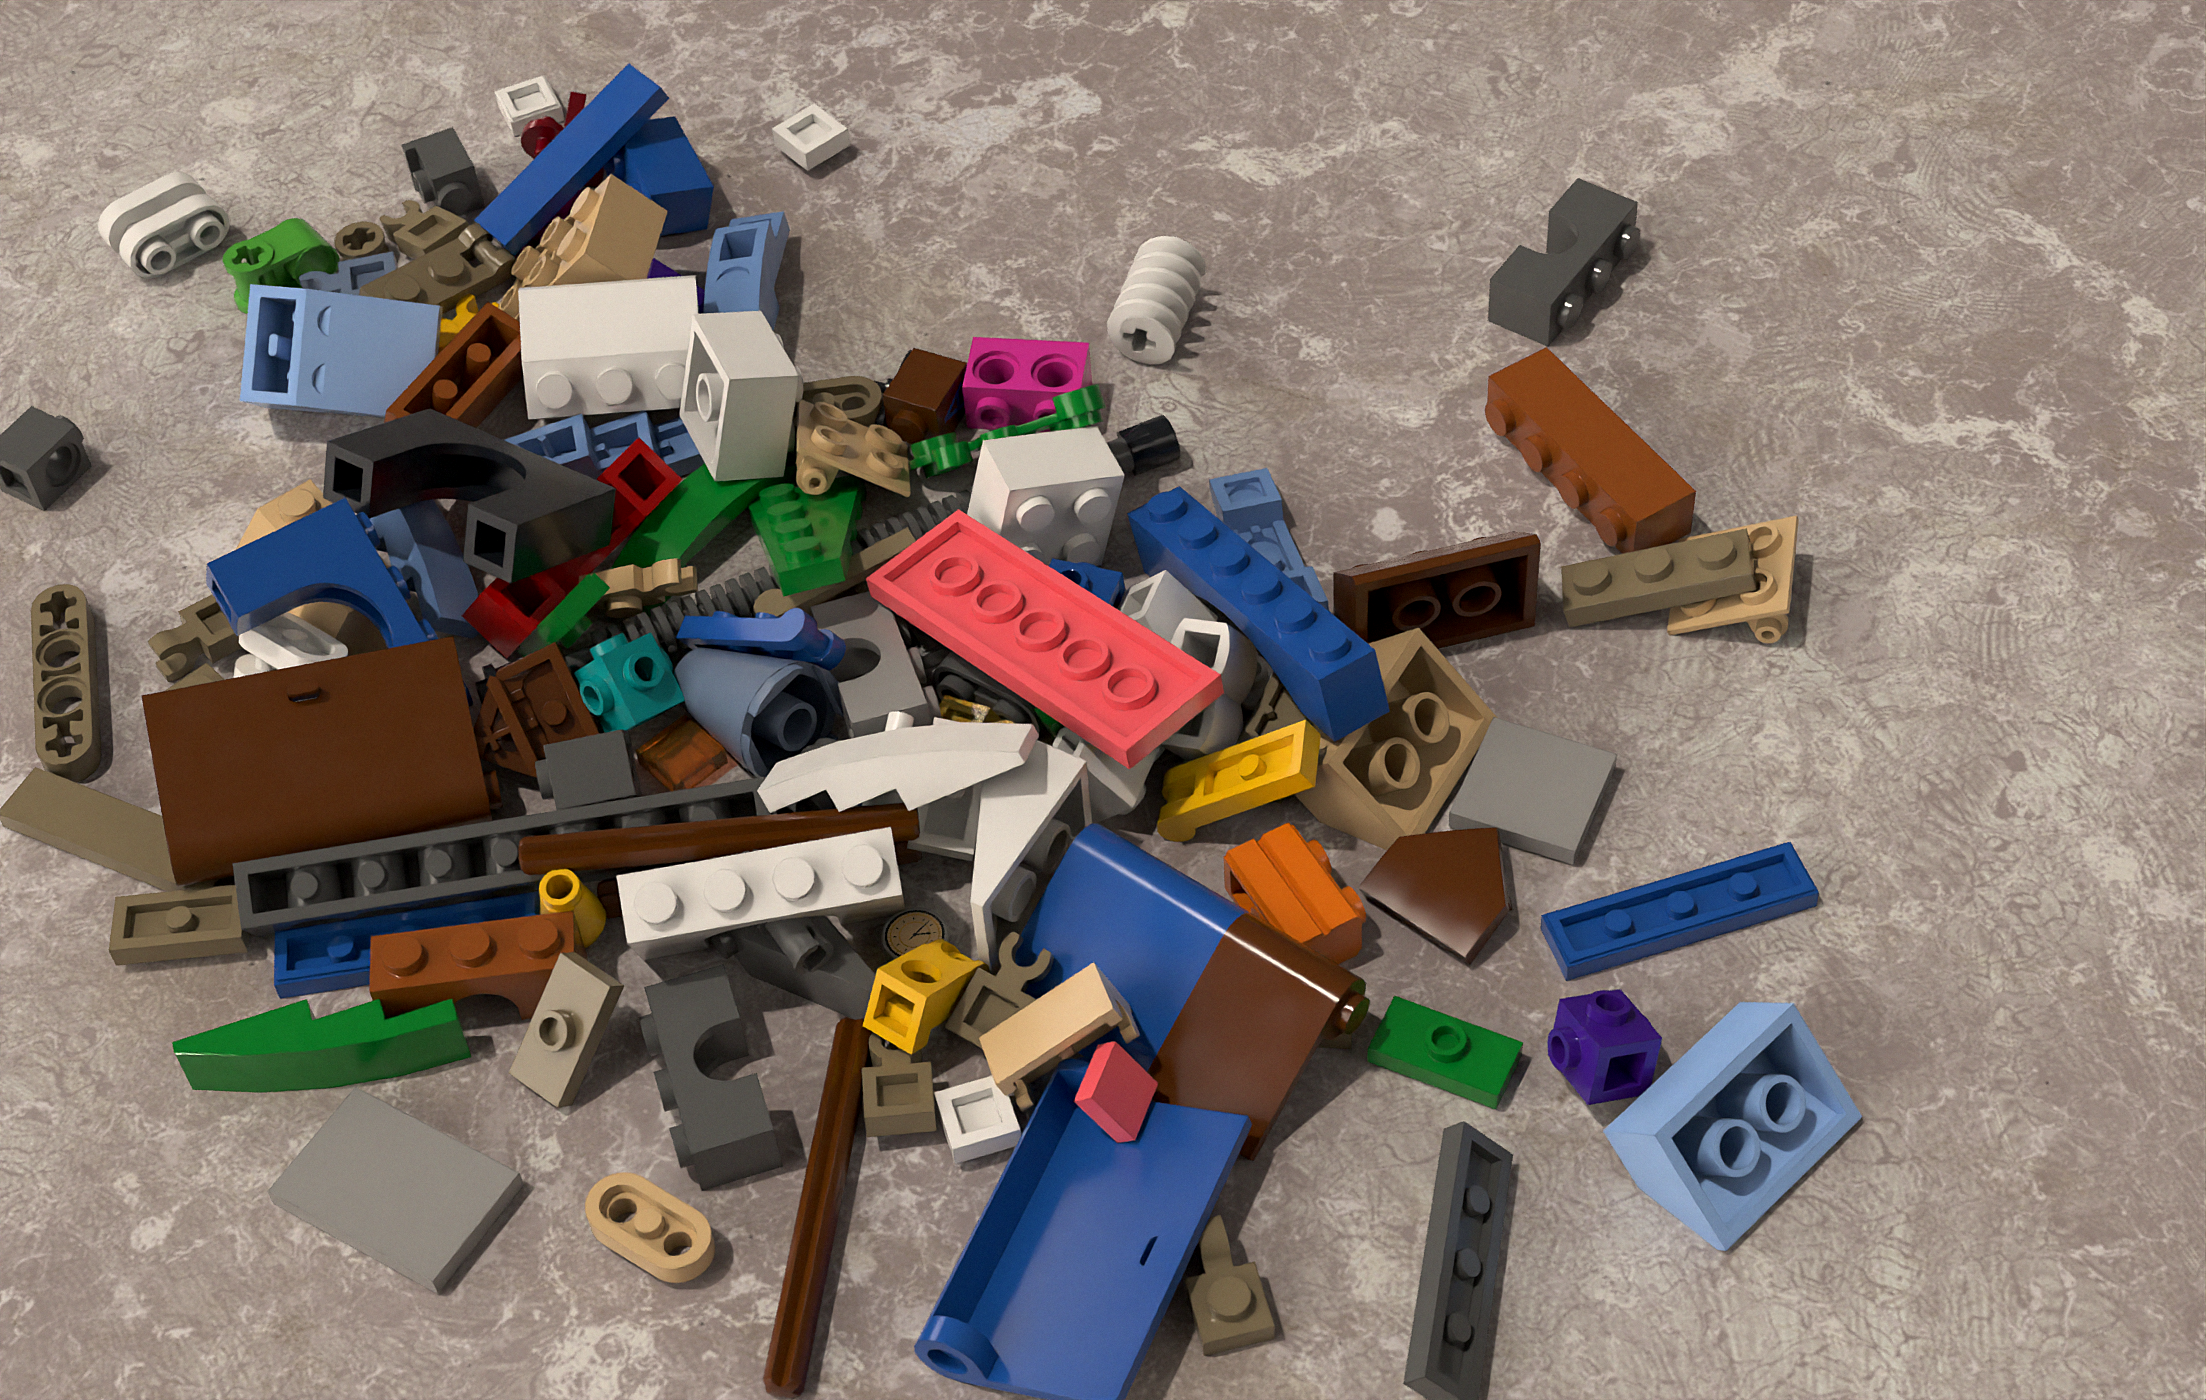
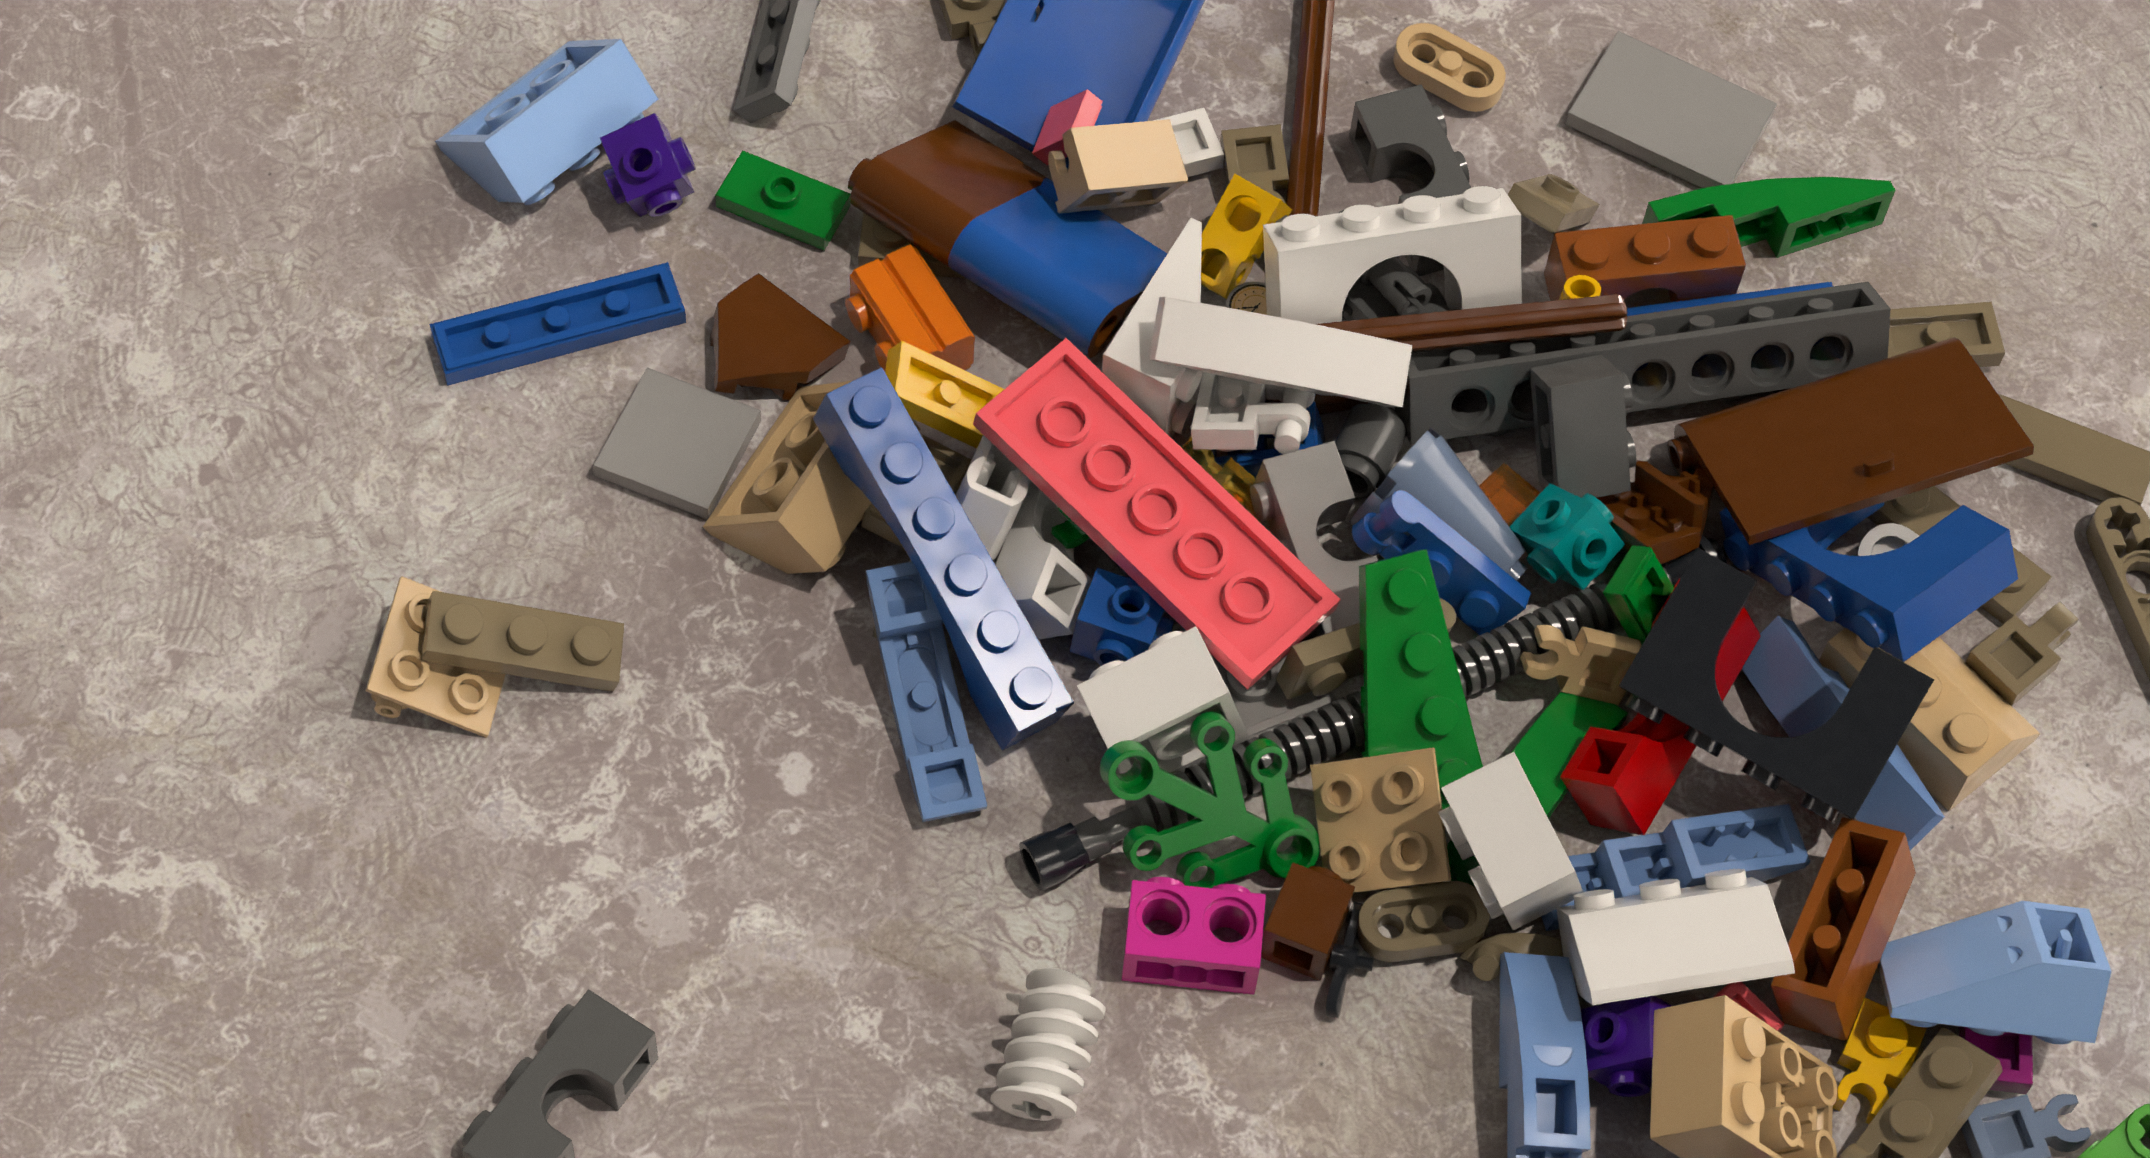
camera: 170 degrees right, 10 degrees up
dark tan plate [944,931,1054,1050] -> none
reddish brown slope [1333,531,1541,649] -> none
dark orange brick [1485,347,1696,554] -> none

